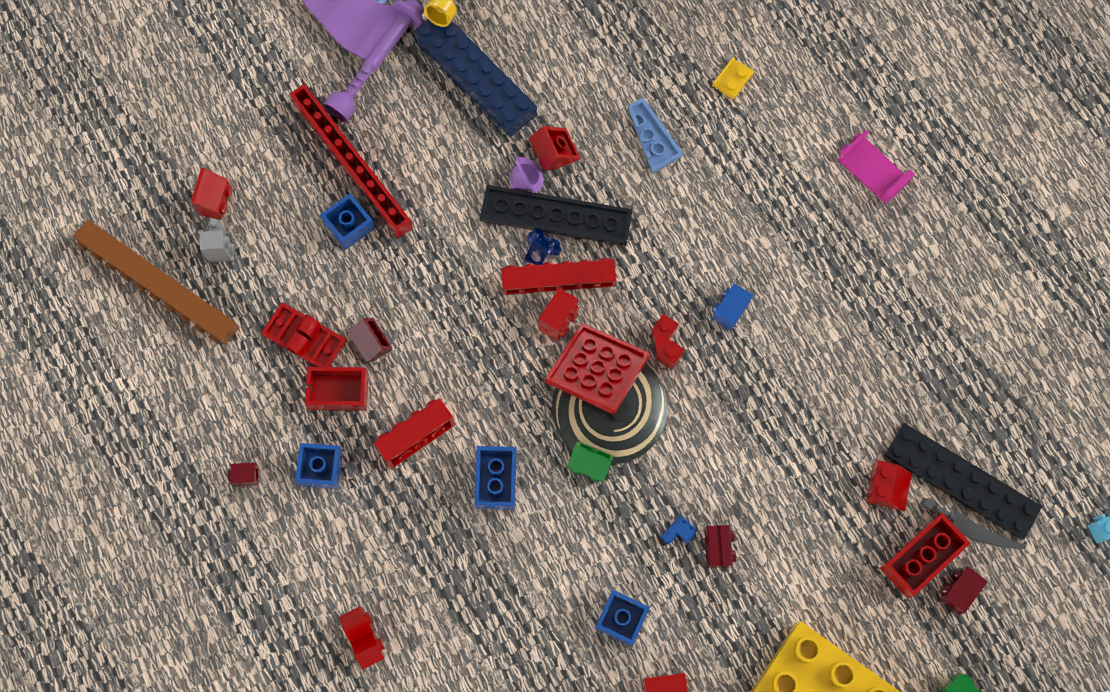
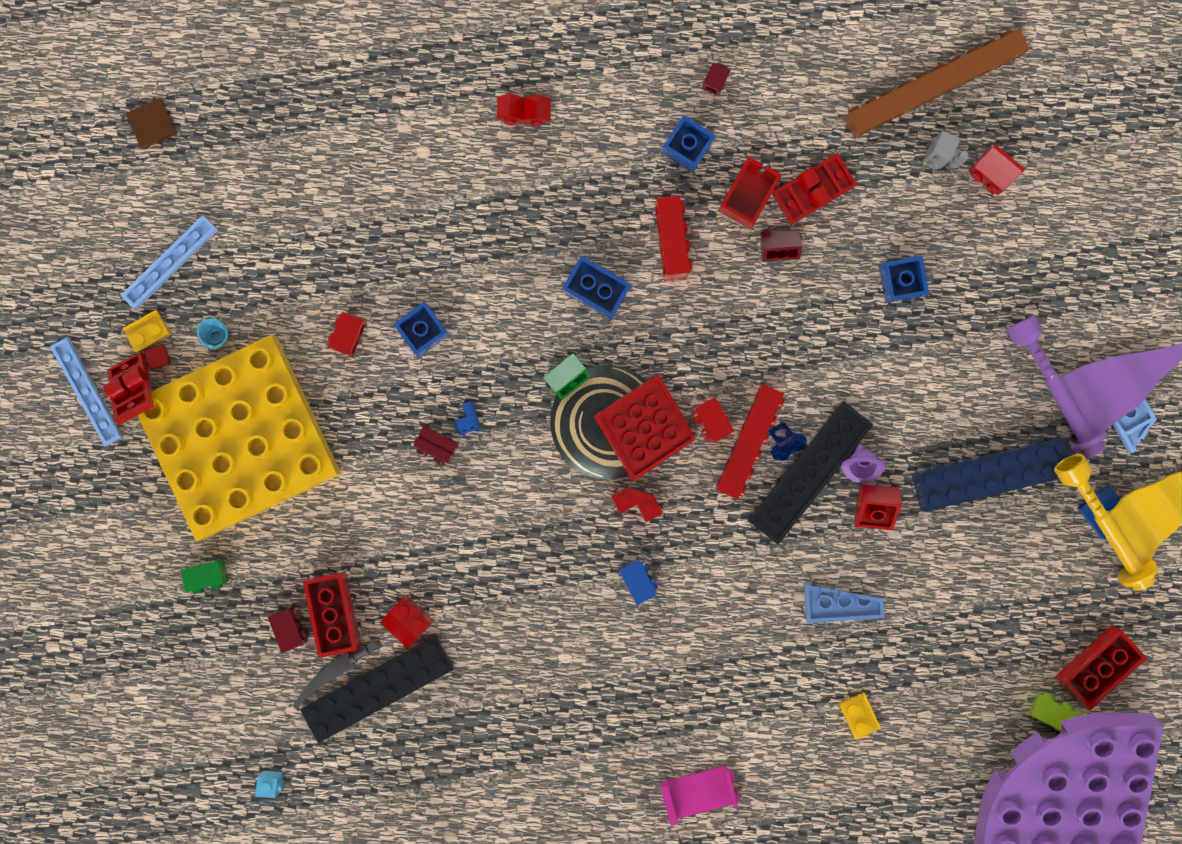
camera: 120 degrees right, 15 degrees up
red brick [289,84,413,239] -> none

